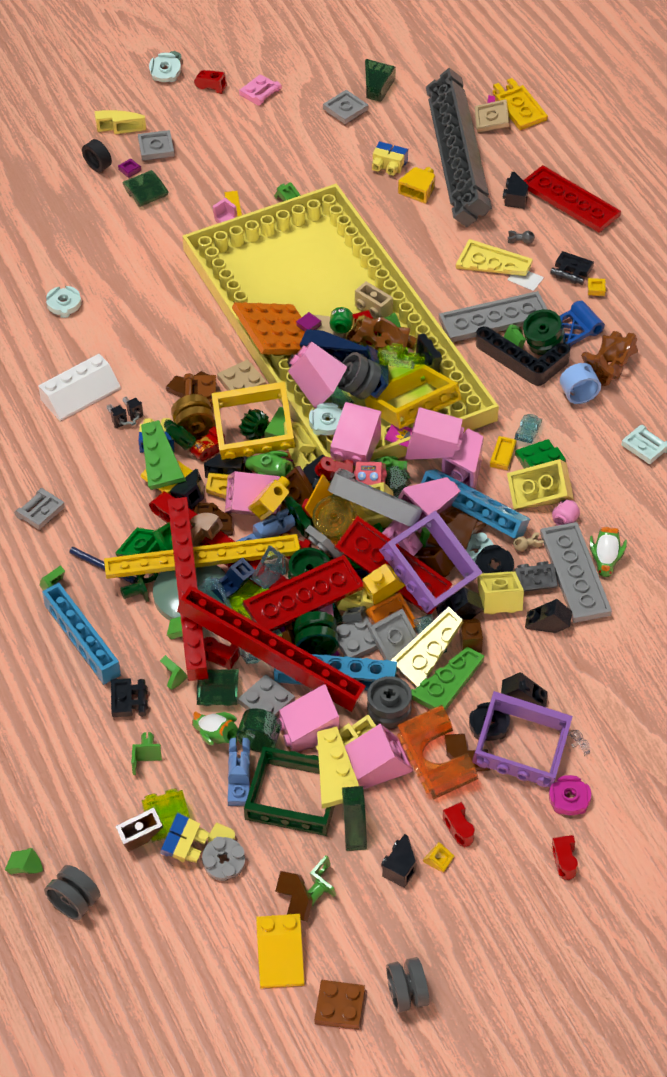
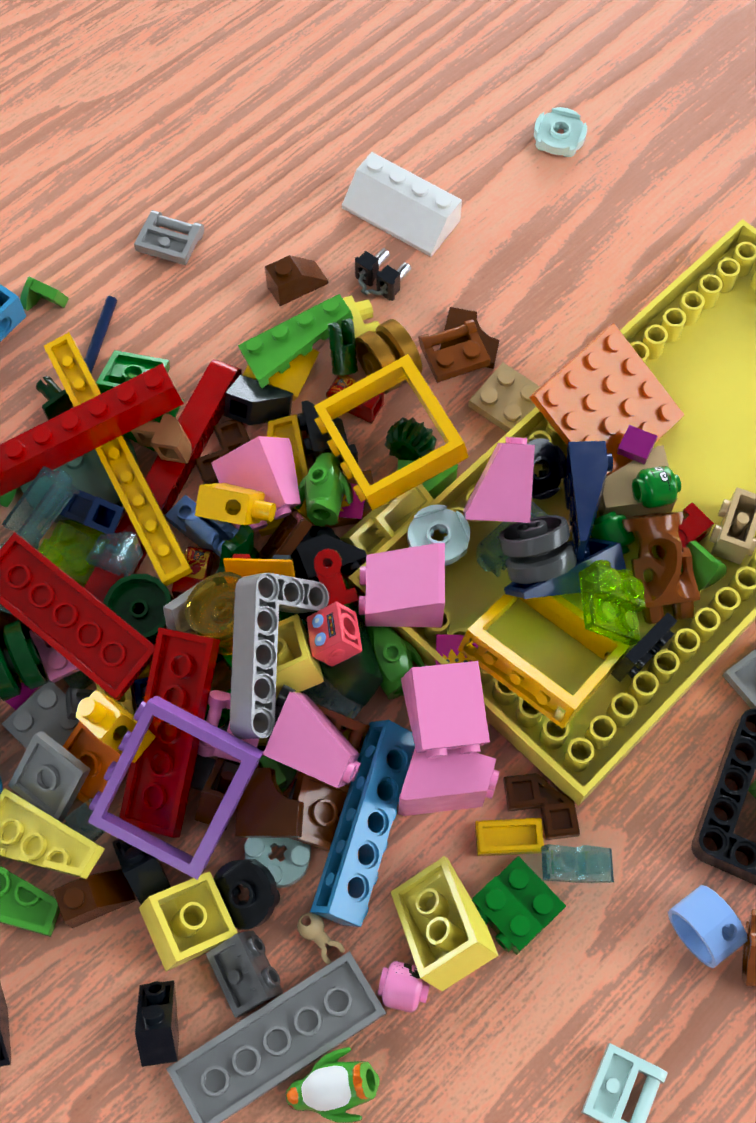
camera: 70 degrees right, 15 degrees up
none -> reddish brown slope [265,255,328,306]
none -> reddish brown tile [503,773,580,840]

